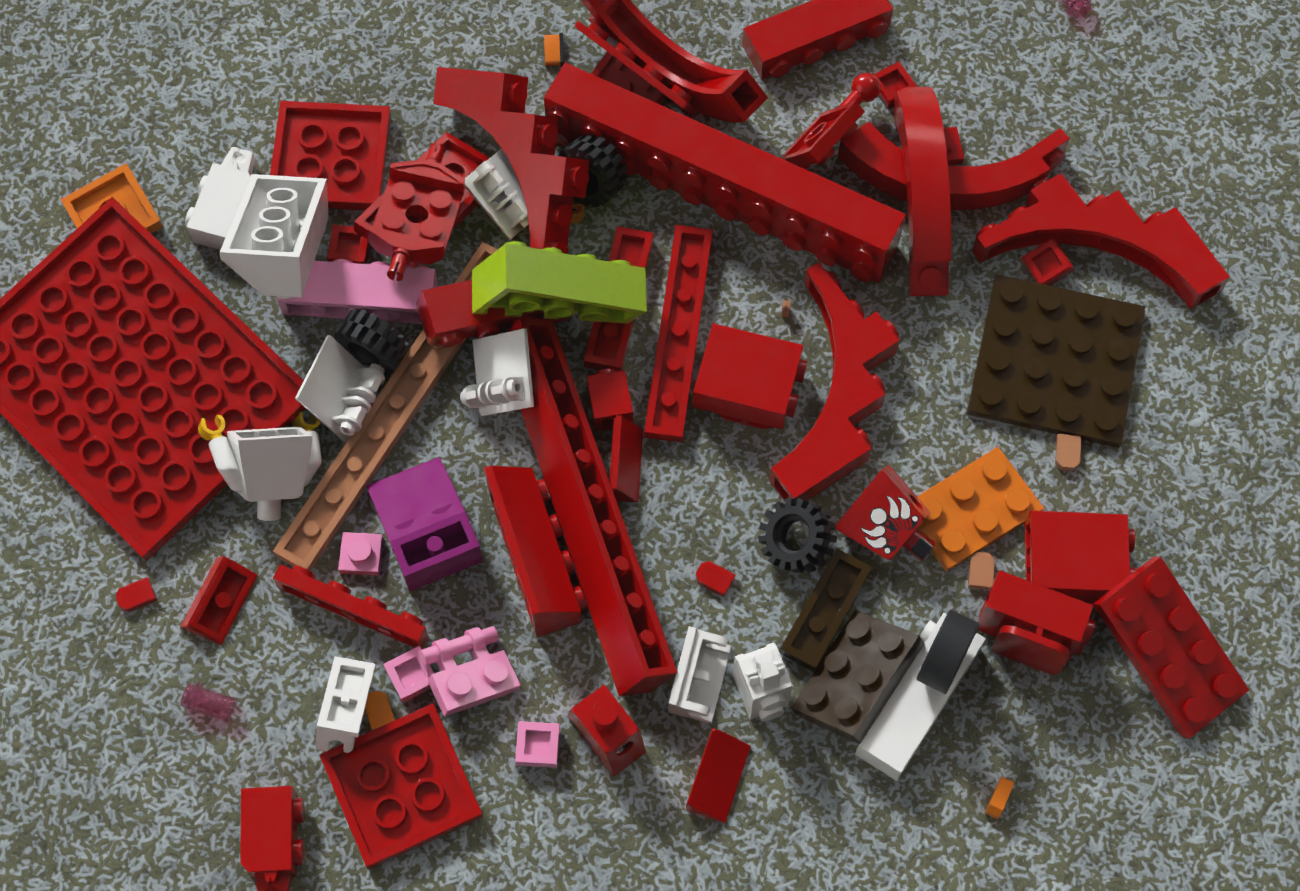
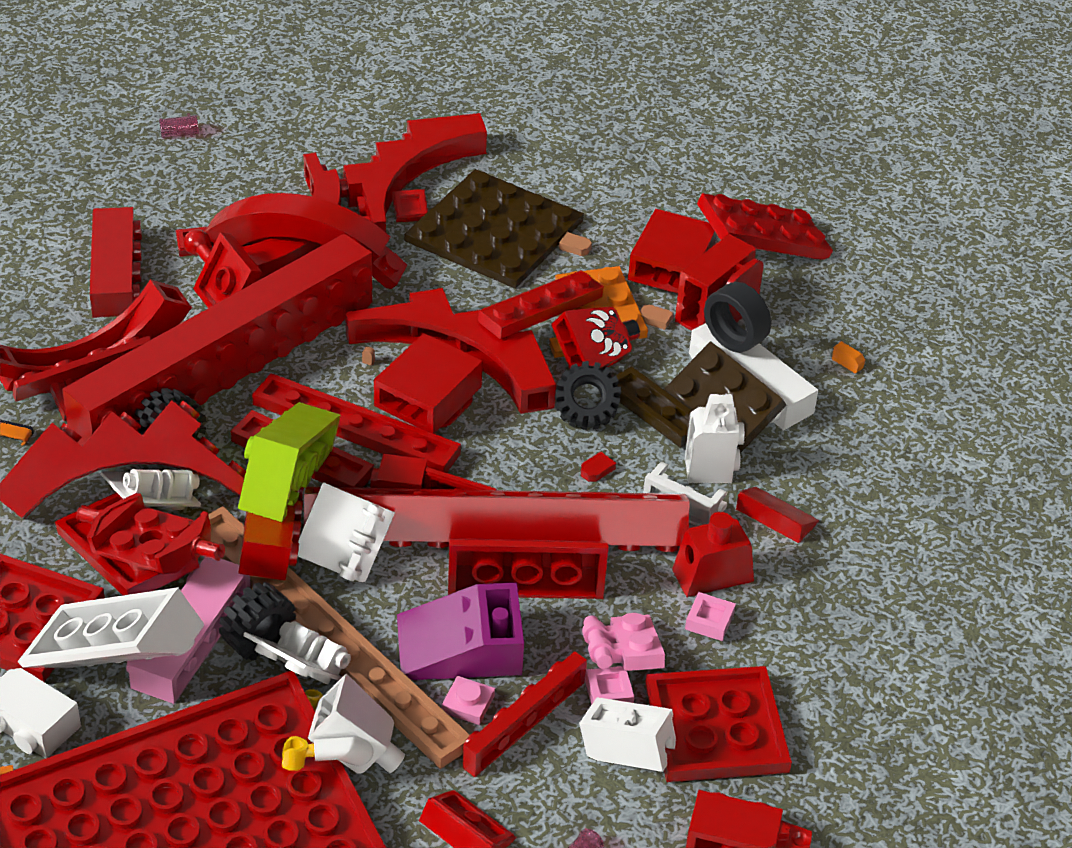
camera: 75 degrees left, 25 degrees down
none -> red plate [478,270,604,339]

